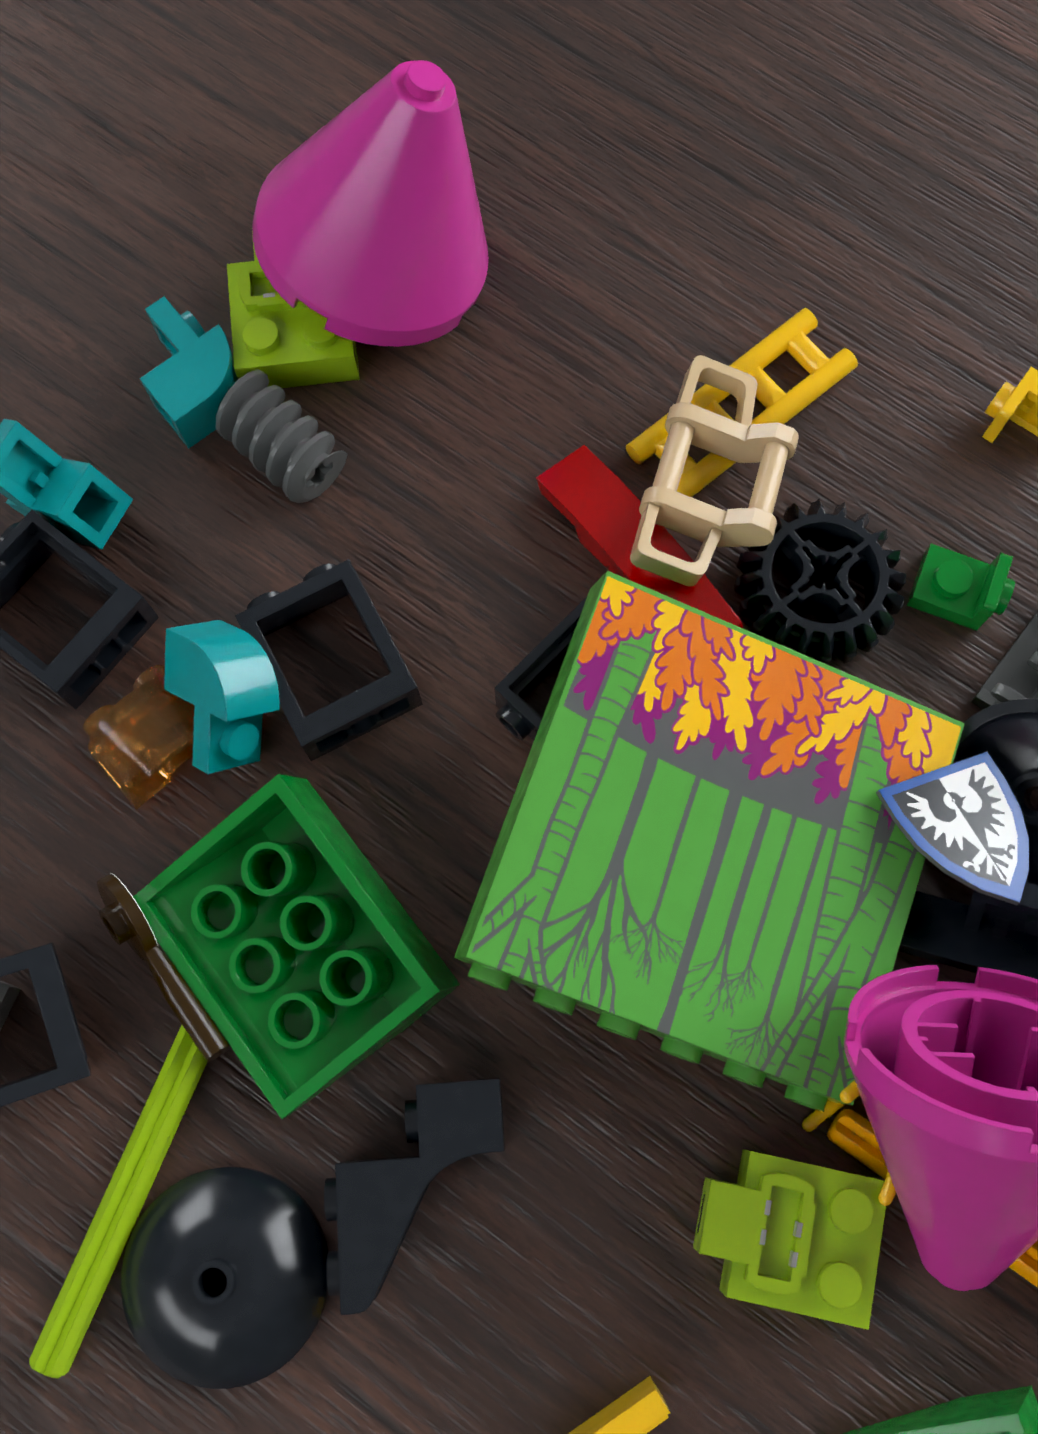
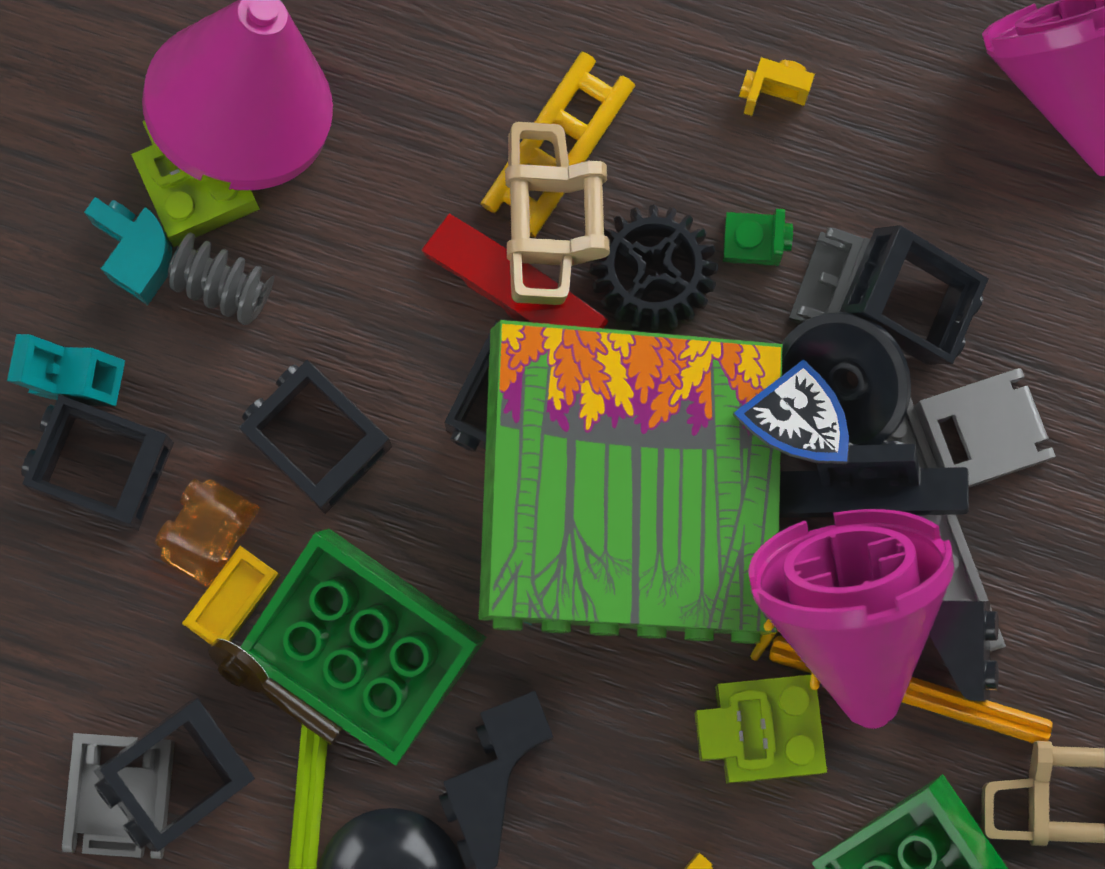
camera: 20 degrees left, 5 degrees up
teal brick [164,620,280,774] -> none
none -> yellow tile [182,546,280,645]

